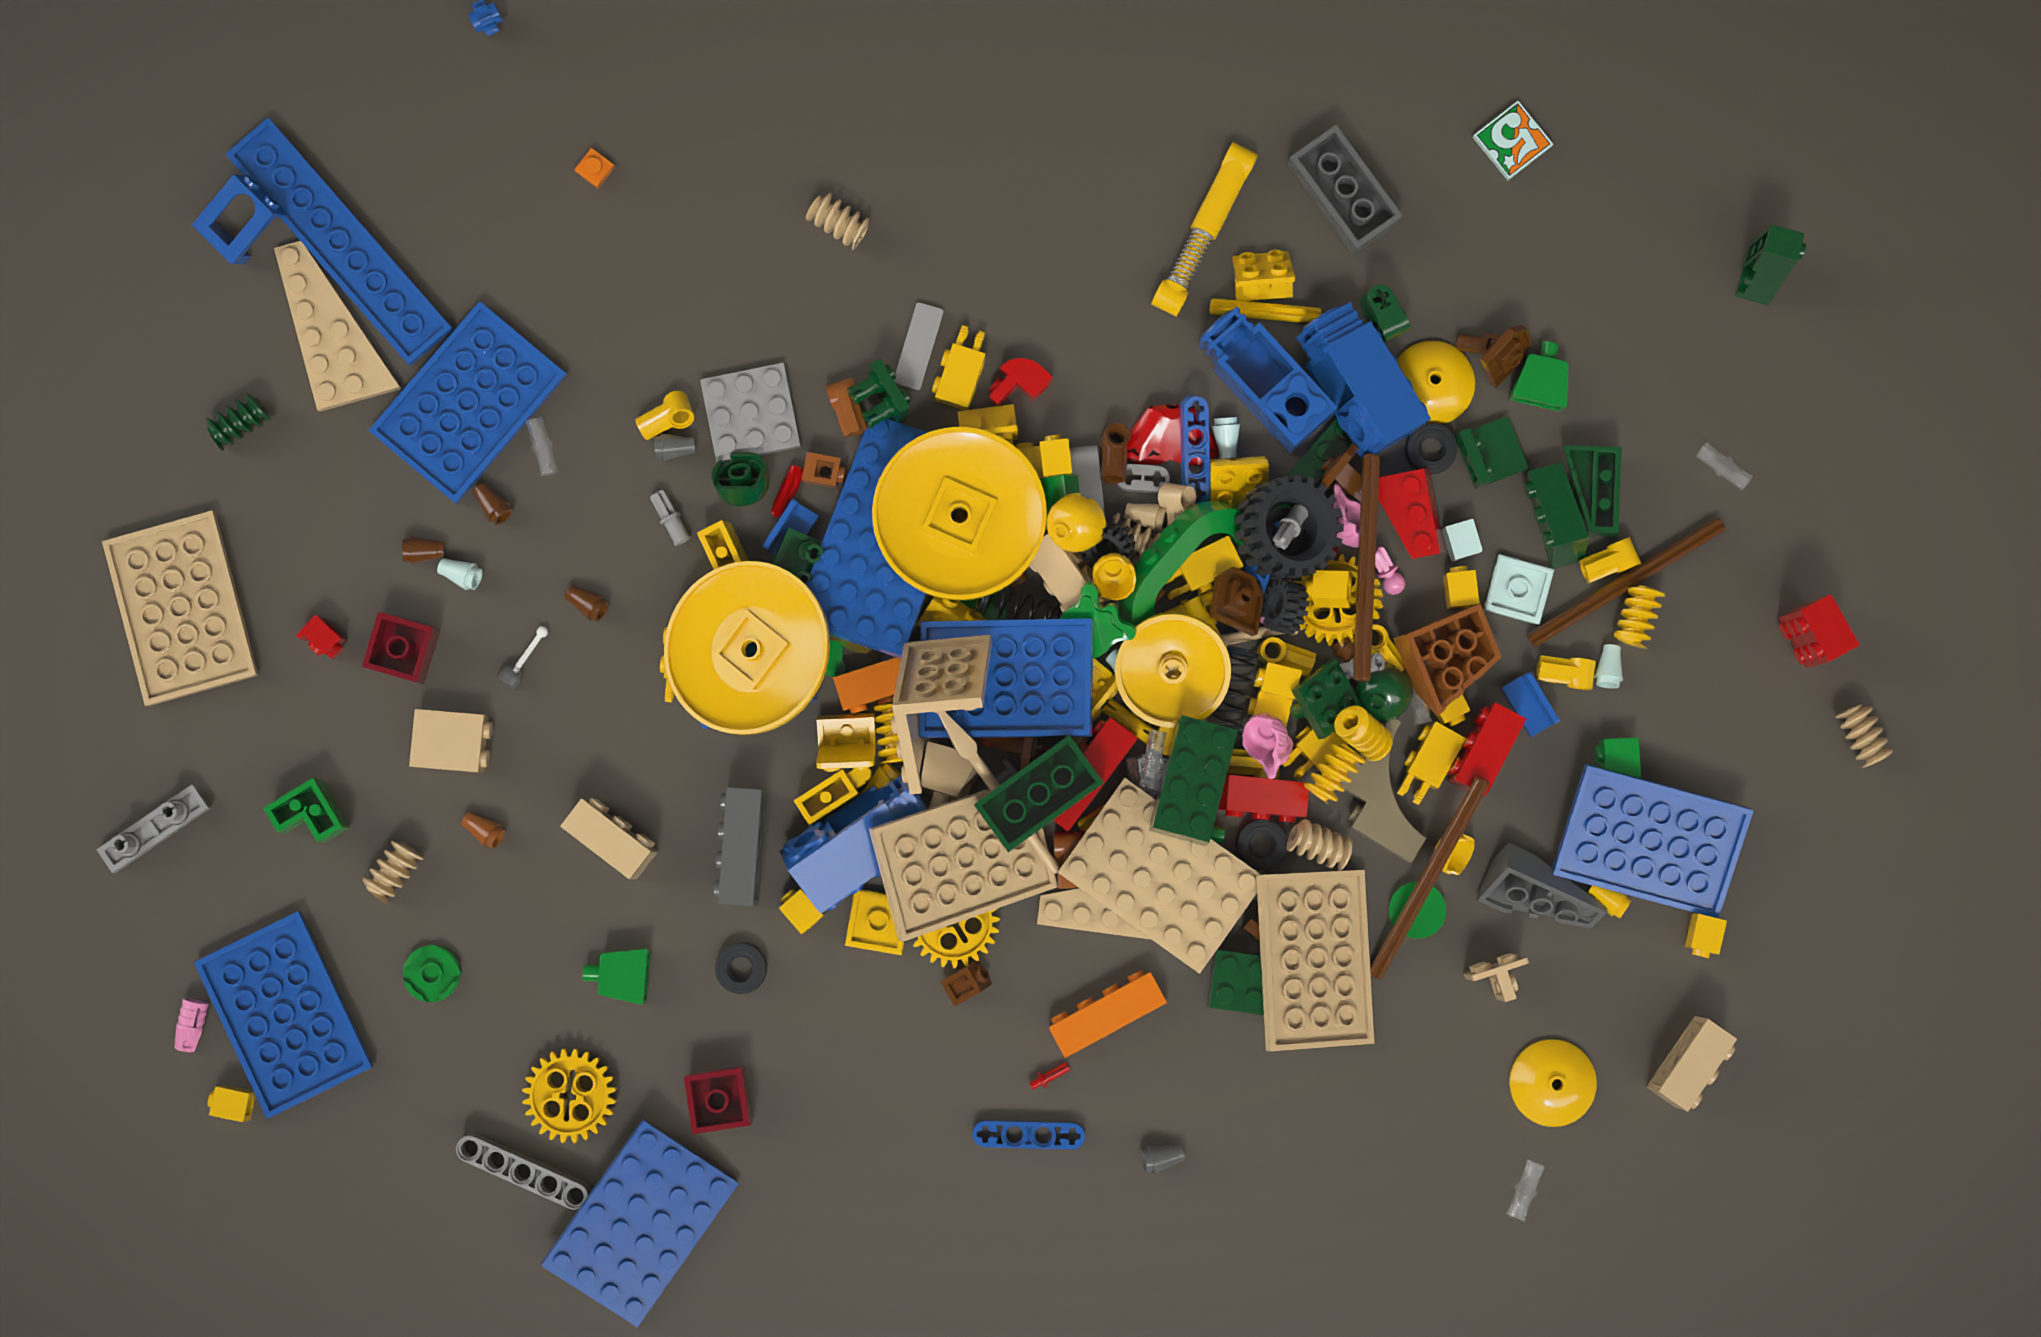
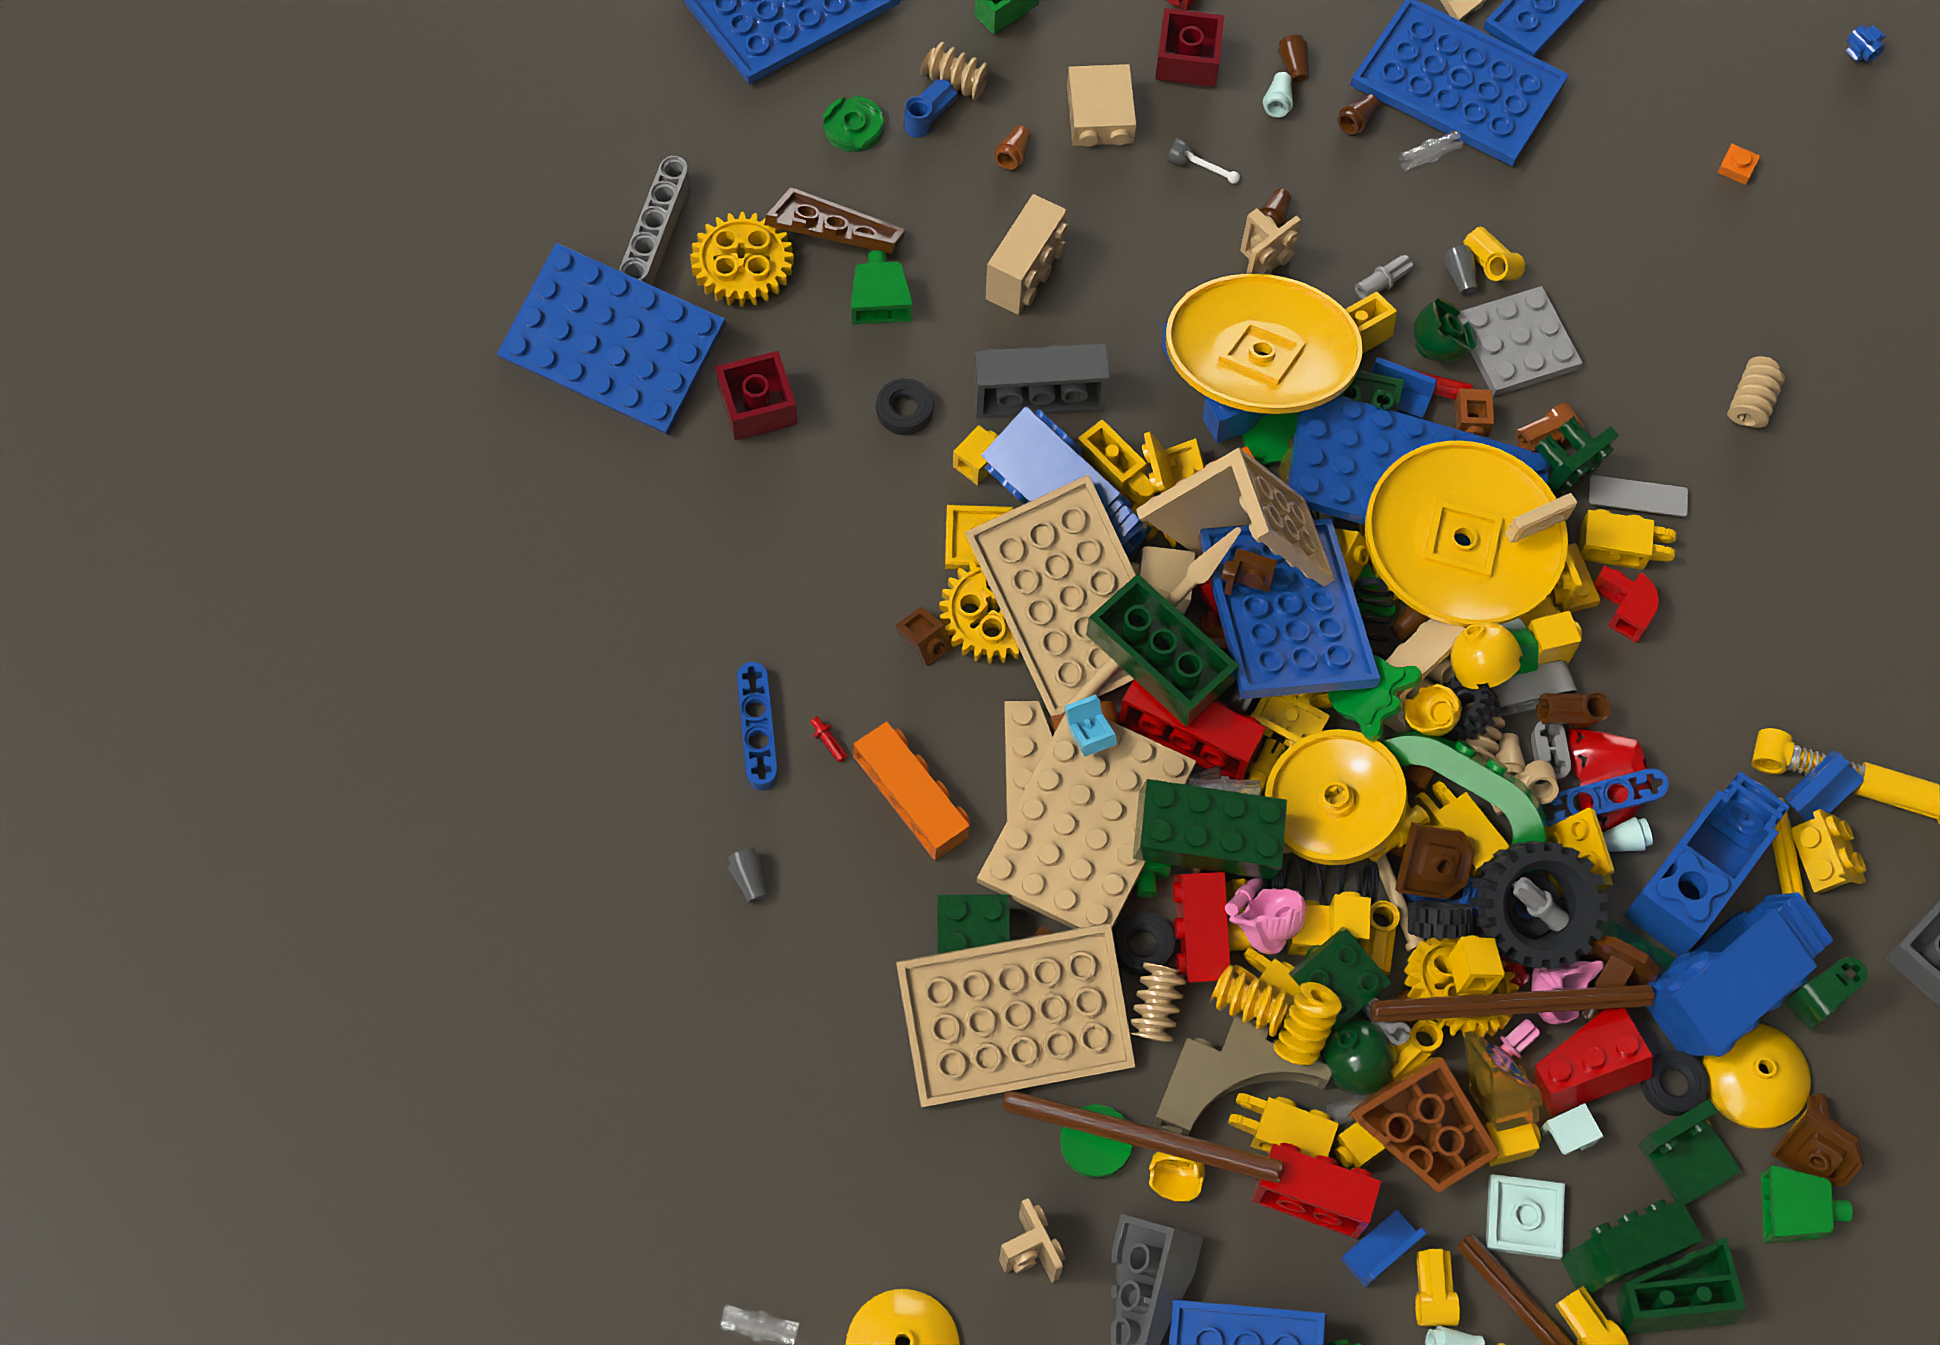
camera: 75 degrees right, 20 degrees down
none -> reddish brown wing [764,187,905,254]
none -> blue piece [904,78,957,138]
none -> medium azure bracket [1065,695,1117,756]
none -> reddish brown bracket [1221,548,1278,595]
none -> bright pink piece [1225,877,1263,916]
none -> tan bracket [1240,208,1301,275]
none -> clear yellow slope [1464,1031,1542,1132]
none -> tan tile [1505,493,1577,543]
none -> blue panel [1783,750,1863,821]

